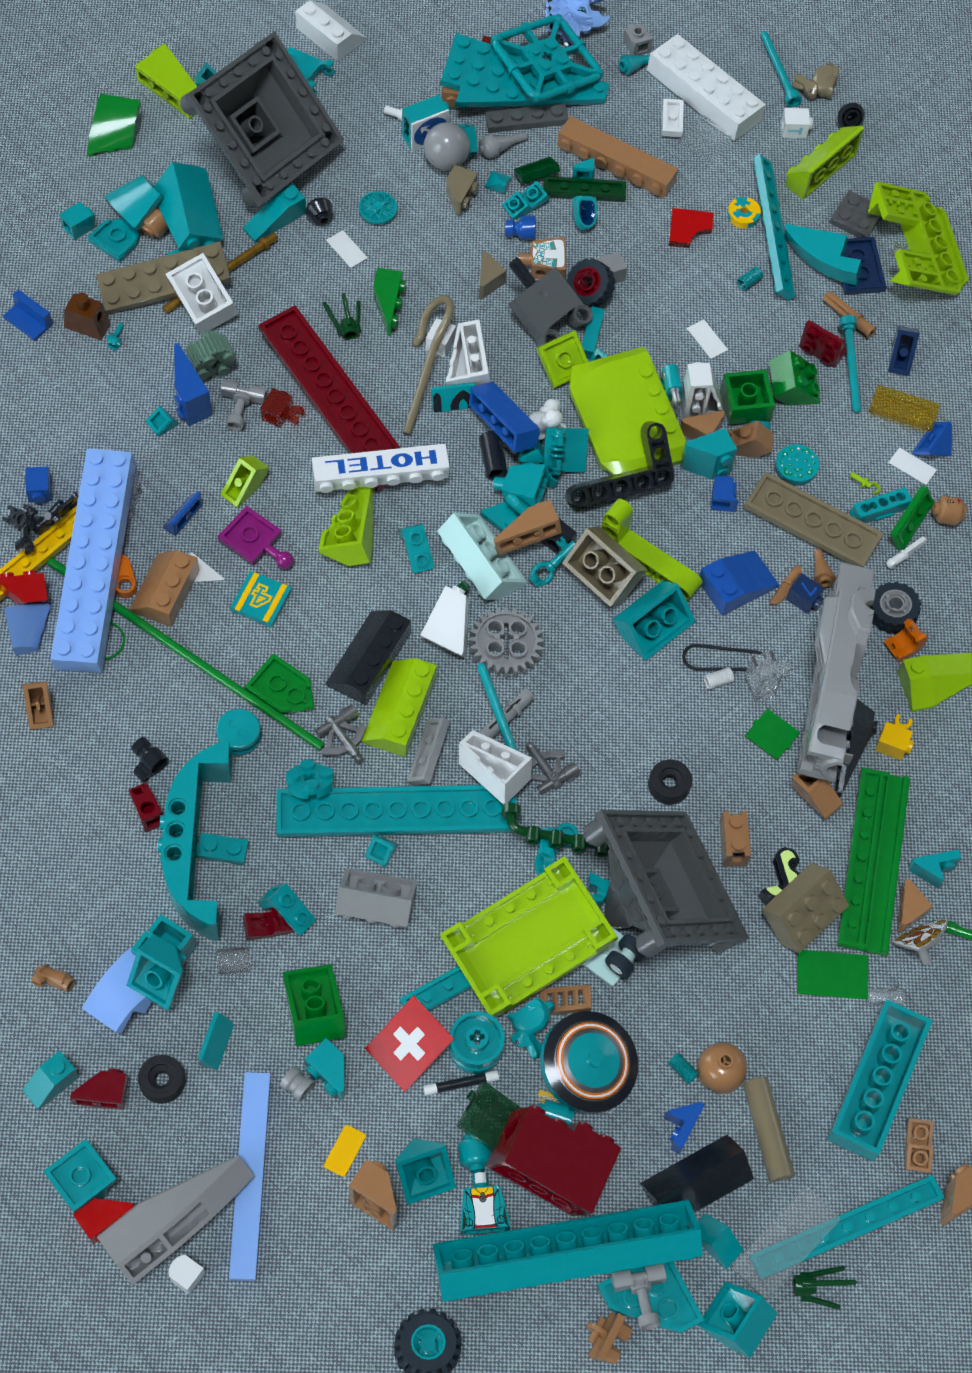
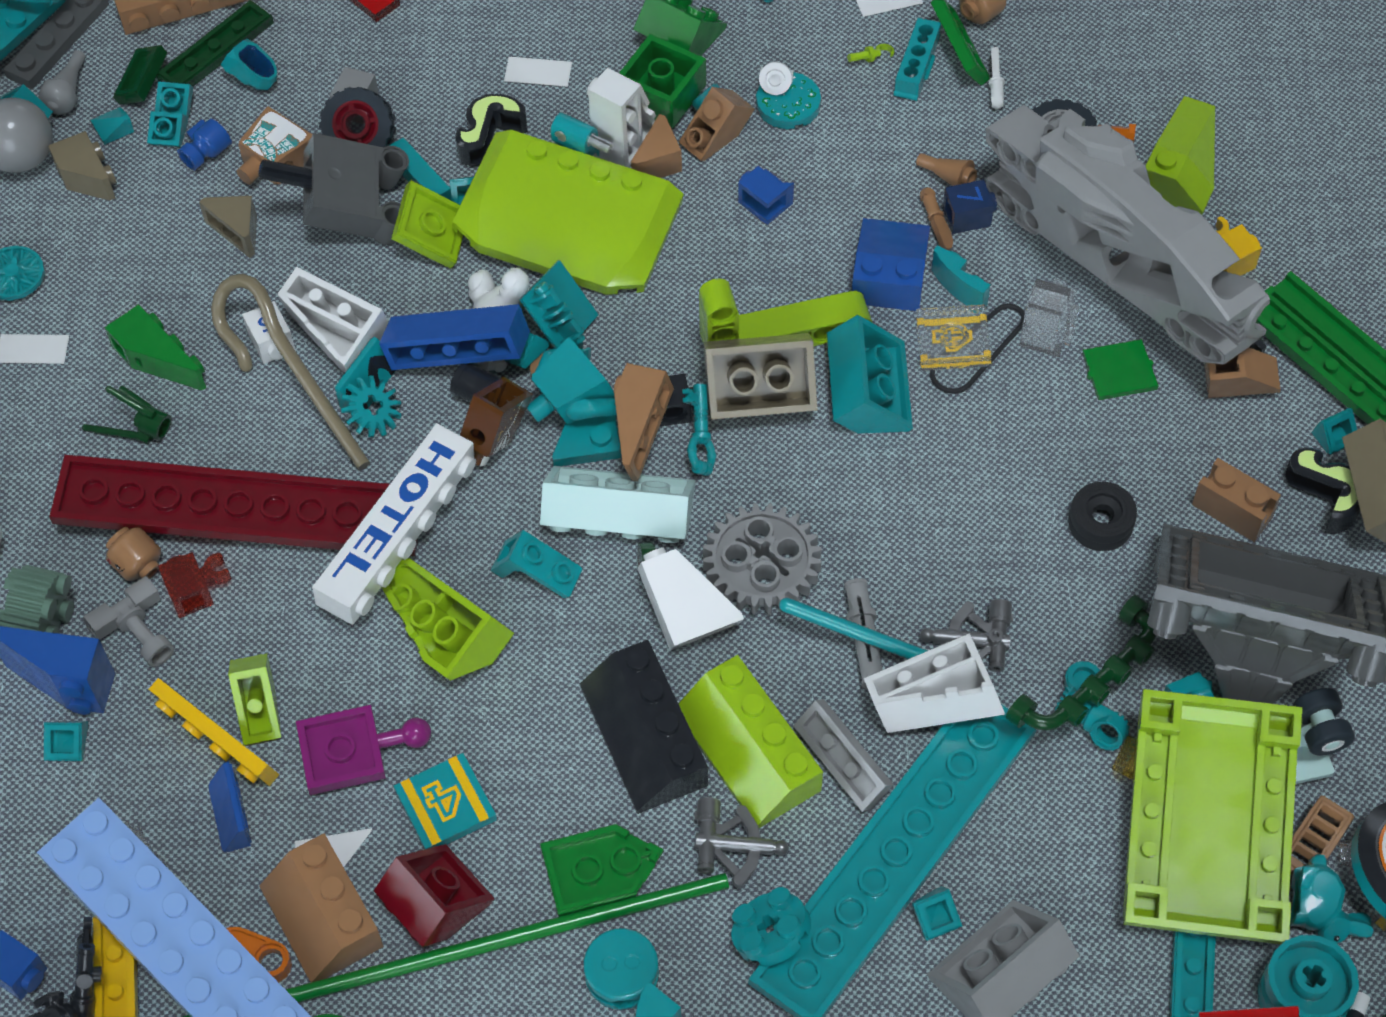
camera: 45 degrees left, 5 degrees down
black beam [565,421,674,507] -> none
teal slope [572,158,595,179] -> none
teal slope [680,428,737,479] -> none
white piece [704,667,734,689] -> none
dark tan plate [744,471,884,567] -> none
none -> medium nougat head [106,527,162,581]
none -> yellow plate [148,678,280,786]
none -> teal gear [340,376,402,438]
none -> dark red slope [373,844,495,947]
none -> black animal [455,94,528,166]
none -> reddish brown torso [460,377,533,466]
none -> white plate [759,62,794,95]
none -> clear tile [916,304,991,371]
none -> teal slope [931,245,991,314]
none -> teal slope [1311,408,1357,455]

